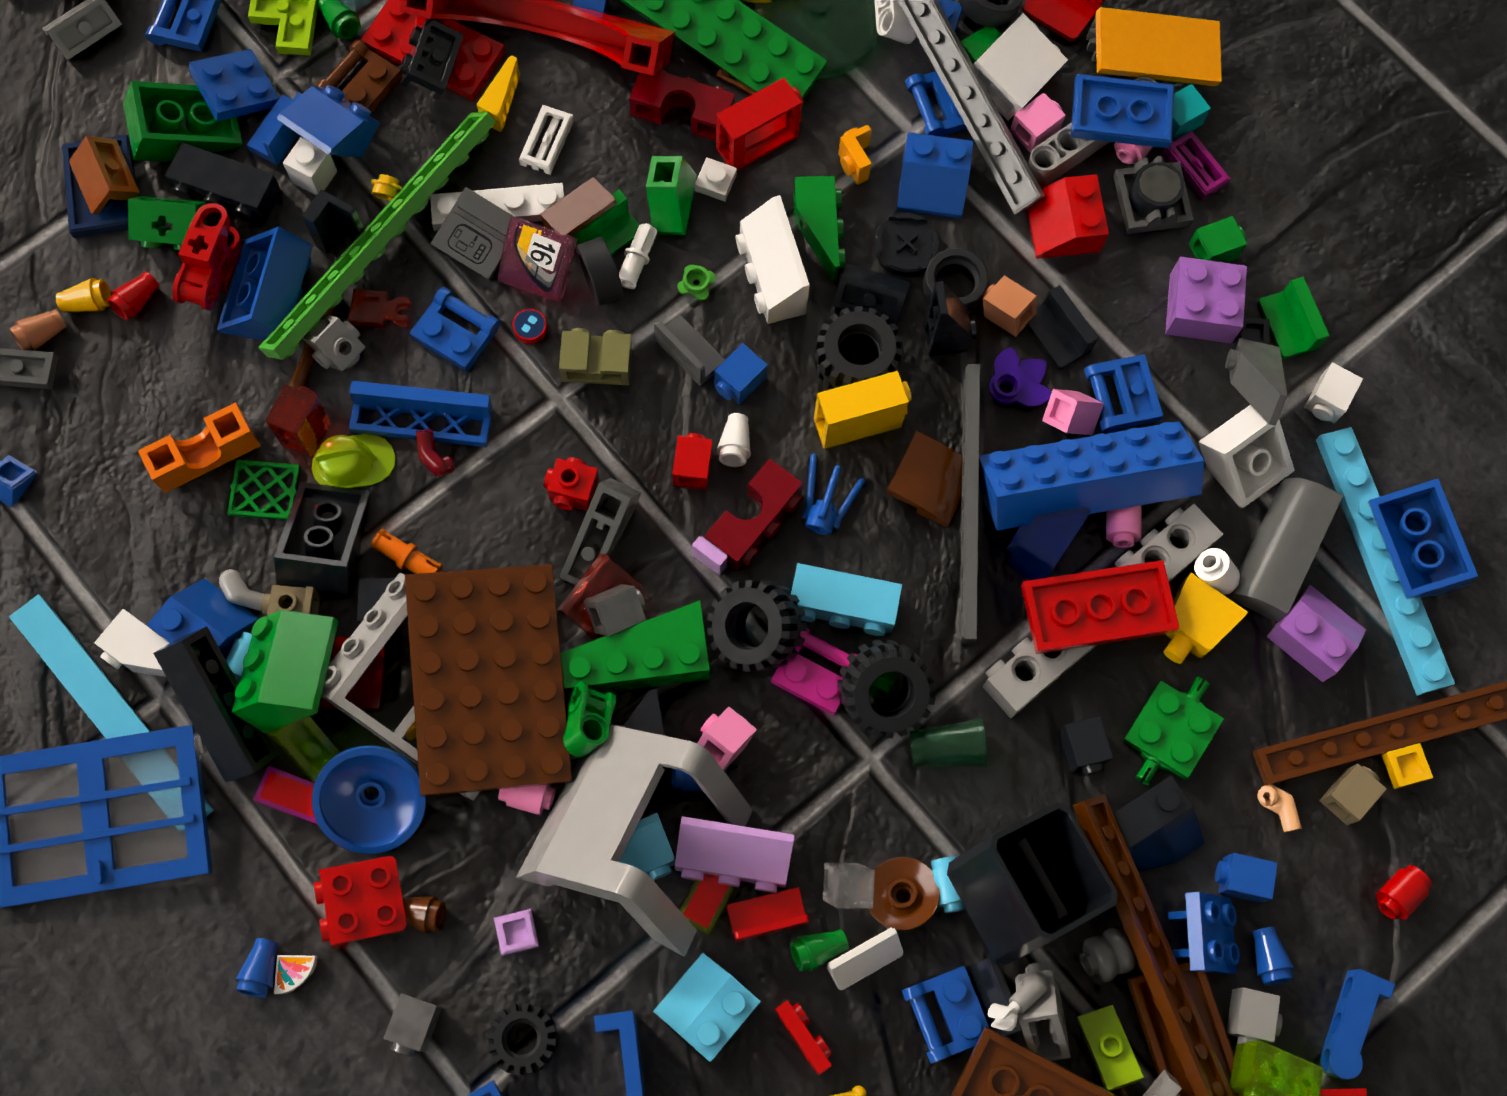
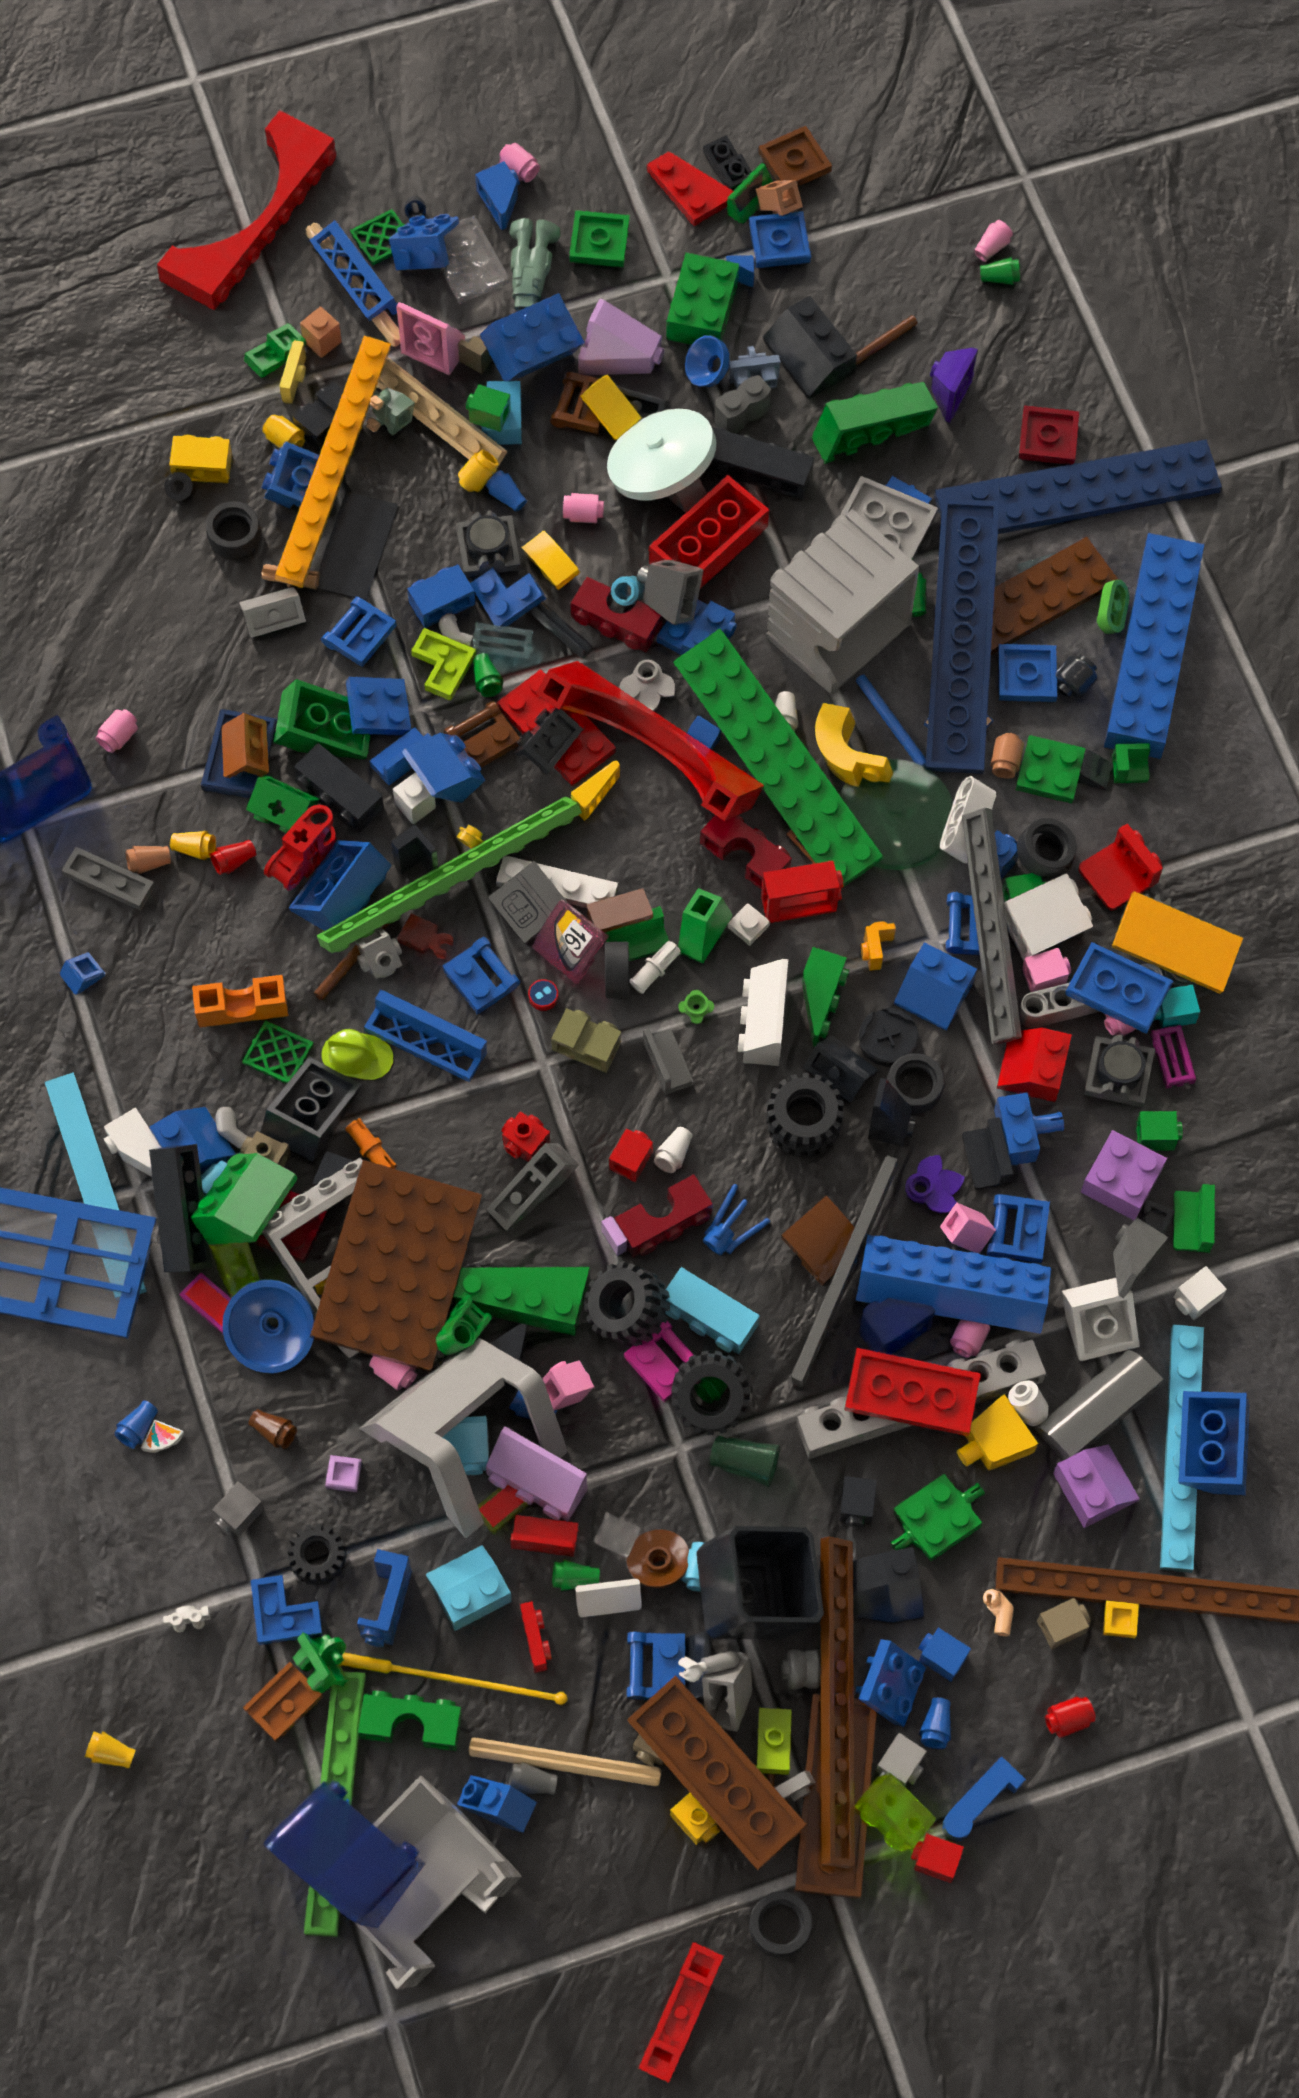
camera: 25 degrees right, 5 degrees down
clear red brick [265,384,331,458] -> none
red bracket [313,856,407,950] -> none
dark red arm [416,429,455,477] -> none
white tile [519,105,574,175] -> none
clear red plate [558,554,643,640] -> none
flat silver brick [584,584,646,636] -> none
blue brick [714,343,768,405] -> none
yellow brick [813,371,911,449] -> none
nougat brick [982,276,1037,337] -> none
none -> blue brick [994,1093,1064,1165]

